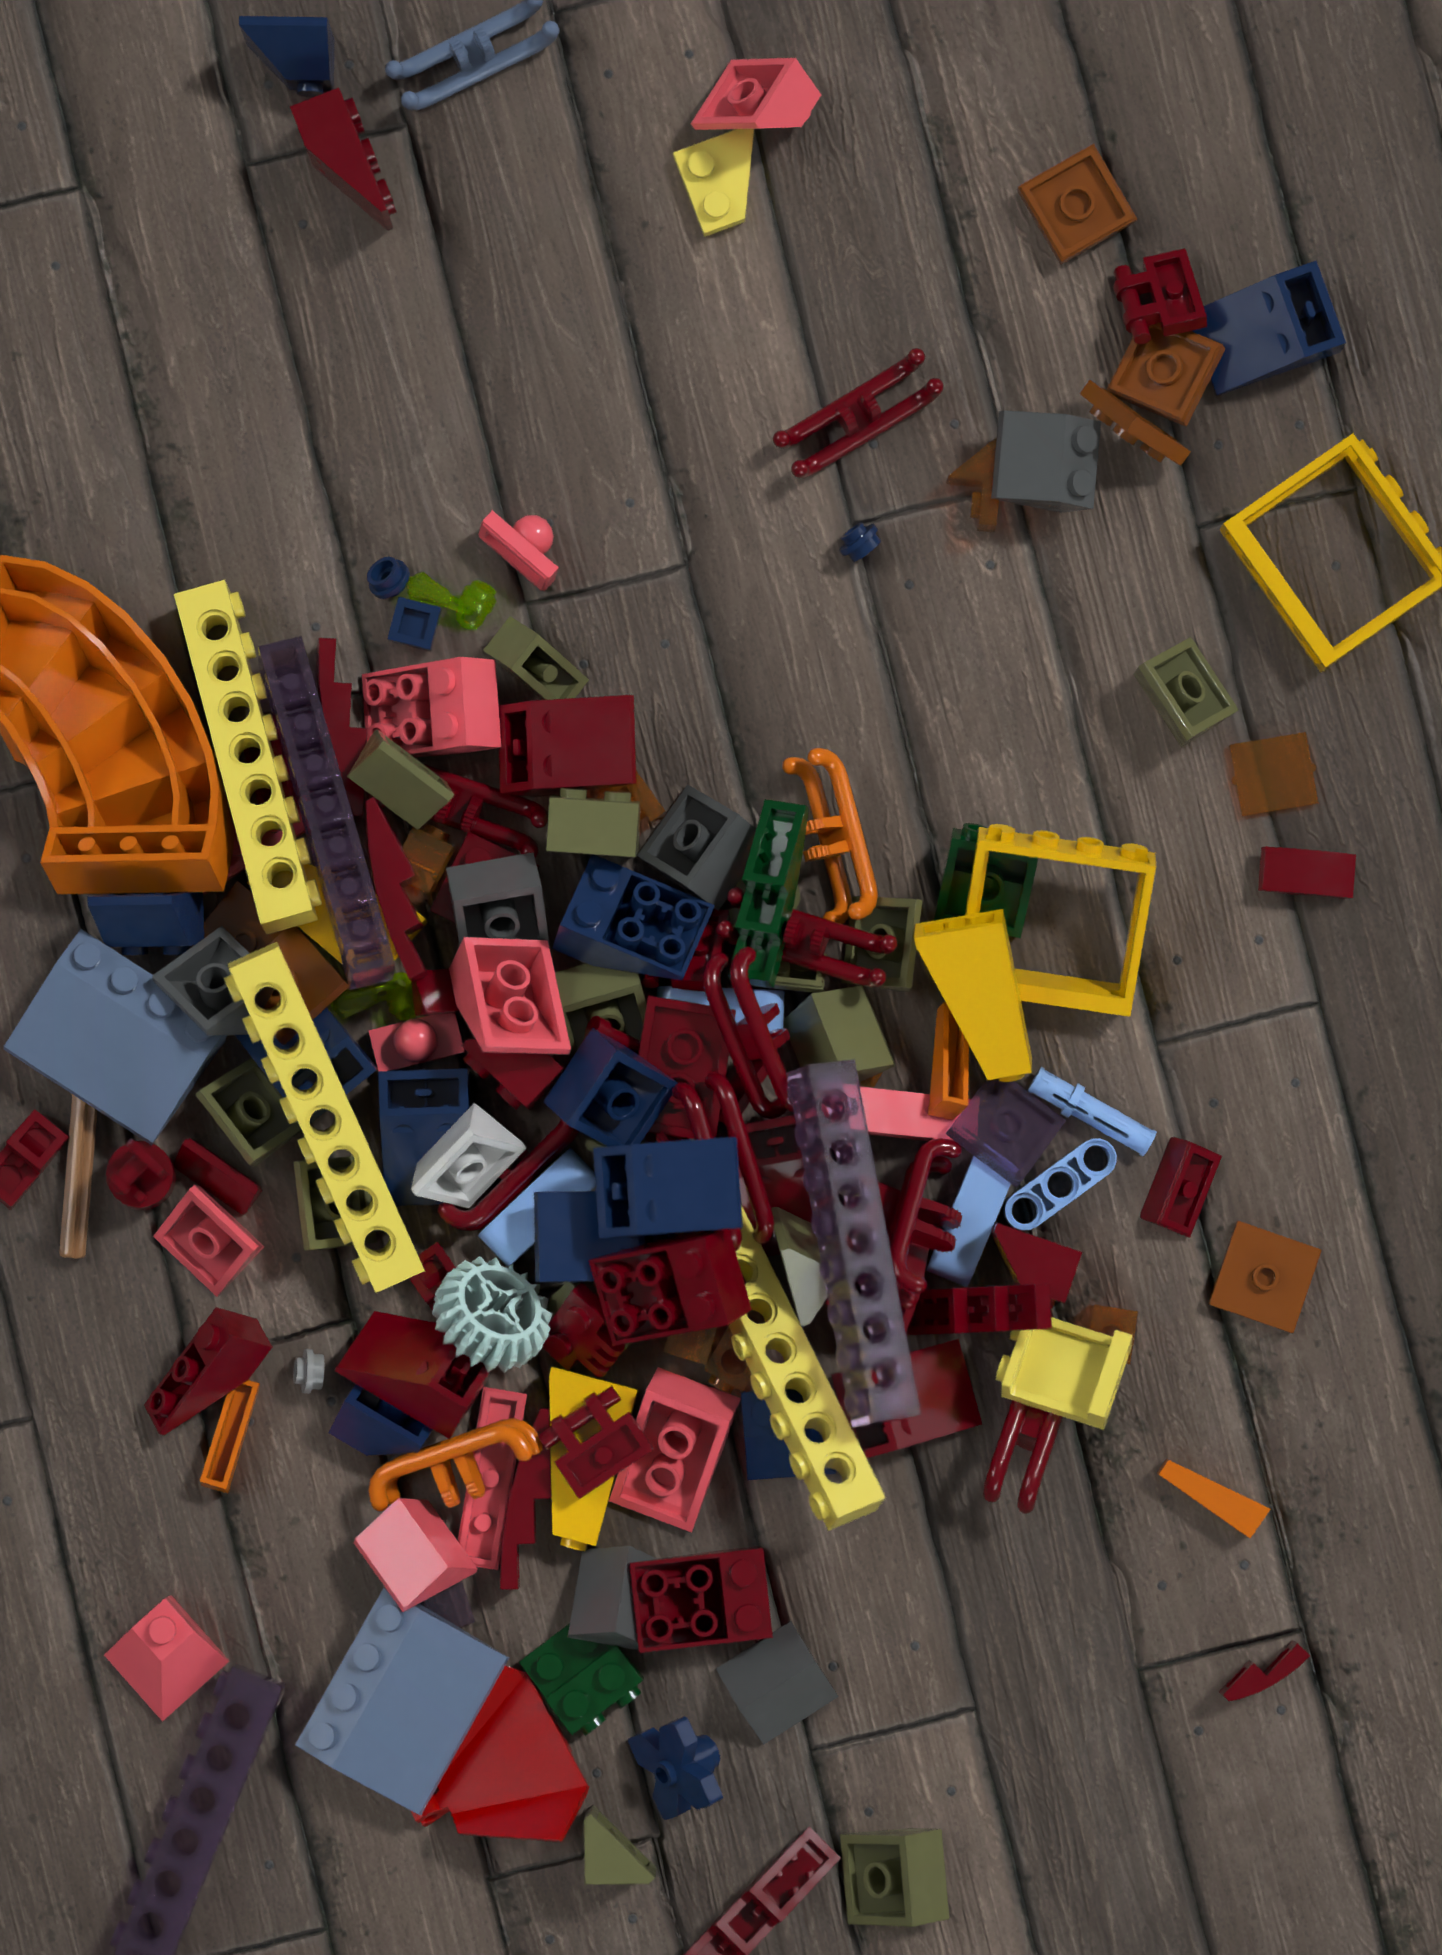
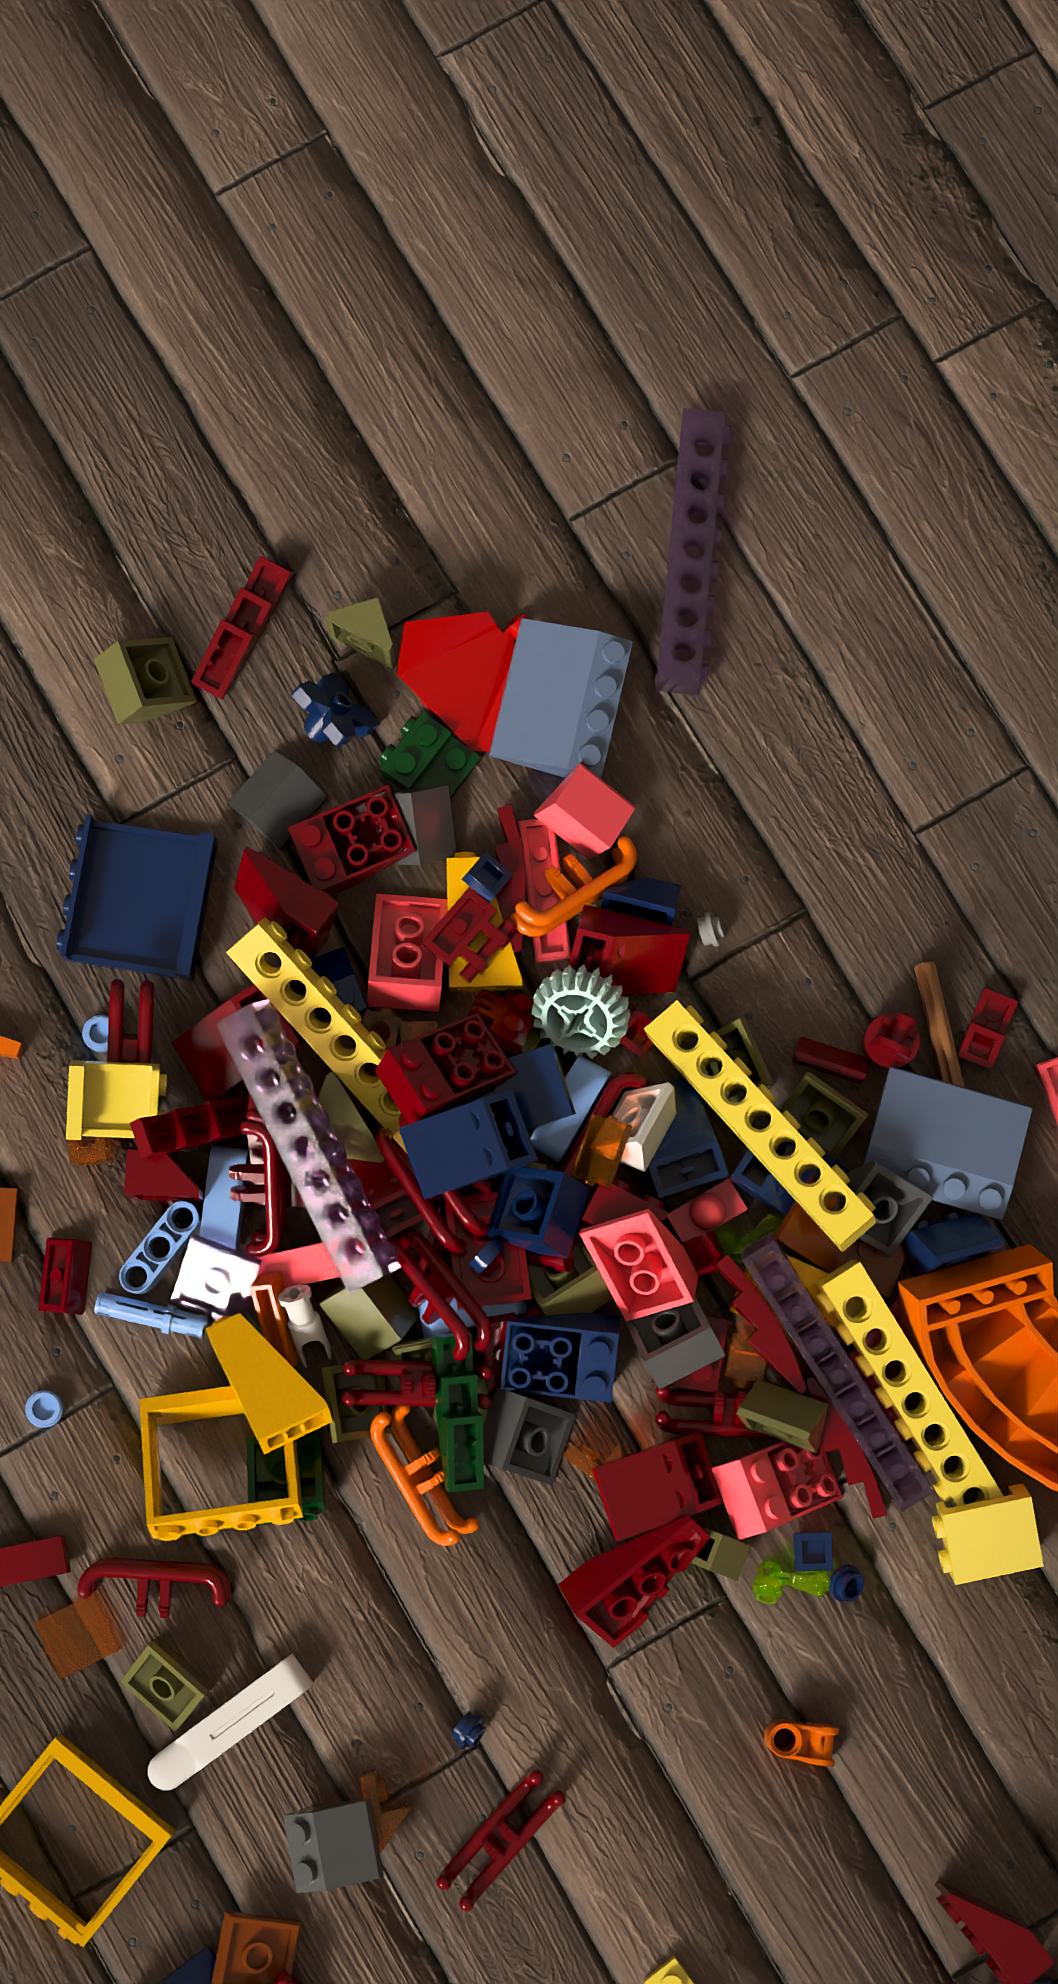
camera: 160 degrees right, 5 degrees down
coral slope [104,1595,230,1722] -> none
dark red slope [144,1307,272,1435] -> none
coral slope [153,1185,264,1297] -> none
orange piece [199,1380,260,1494] -> none
coral tile [478,510,559,591] -> none
olive slope [546,788,640,857] -> none
dark orange plate [1080,380,1191,466] -> none
none -> light blue tile [25,1390,64,1428]
none -> dark blue panel [56,814,218,981]
none -> dark red piece [77,1558,231,1618]
none -> light blue tile [82,1015,109,1052]
none -> white piece [148,1653,314,1790]
none -> dark red slope [234,846,339,962]
none -> white piece [278,1284,332,1367]
none -> dark blue plate [462,851,513,903]
none -> dark blue tile [469,1237,504,1273]
none -> dark red wedge [558,1515,710,1648]
none -> clear orange piece [571,1114,632,1188]
none -> orange piece [764,1719,839,1767]
none -> light yellow panel [932,1483,1044,1585]

